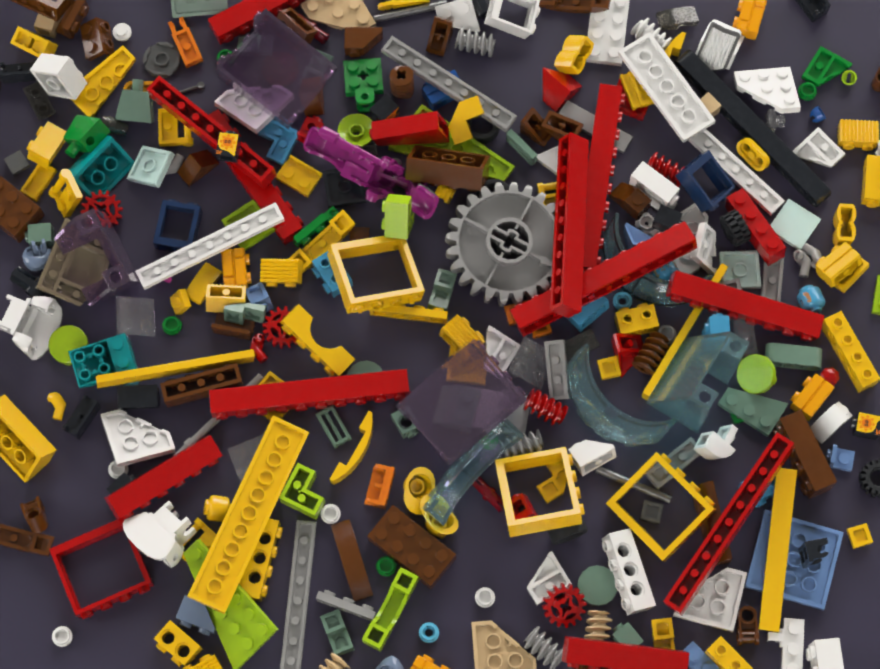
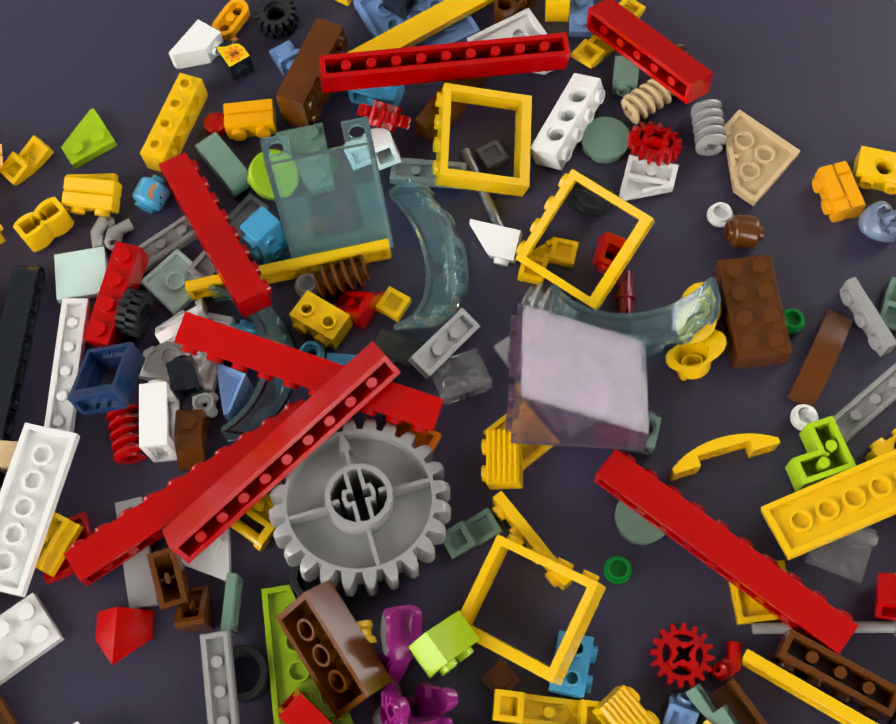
camera: 130 degrees left, 5 degrees down
yellow arch [280,304,355,377] -> none
sand green tile [315,405,352,449] -> none
lime arch [362,567,419,652] -> none
orange hinge [364,464,395,510] -> none
medium azure plate [419,622,439,643] -> none
yellow tile [448,95,485,145] -> none
white wing [484,325,521,379] -> none
red piece [523,388,568,426] -> none
yellow brick [554,35,594,75] -> none
yellow plate [736,137,770,171] -> none
white brick [810,401,853,444] -> none
none -> red gear [357,100,412,132]
none -> green plate [603,556,632,585]
none -> reddish brown head [724,214,765,249]

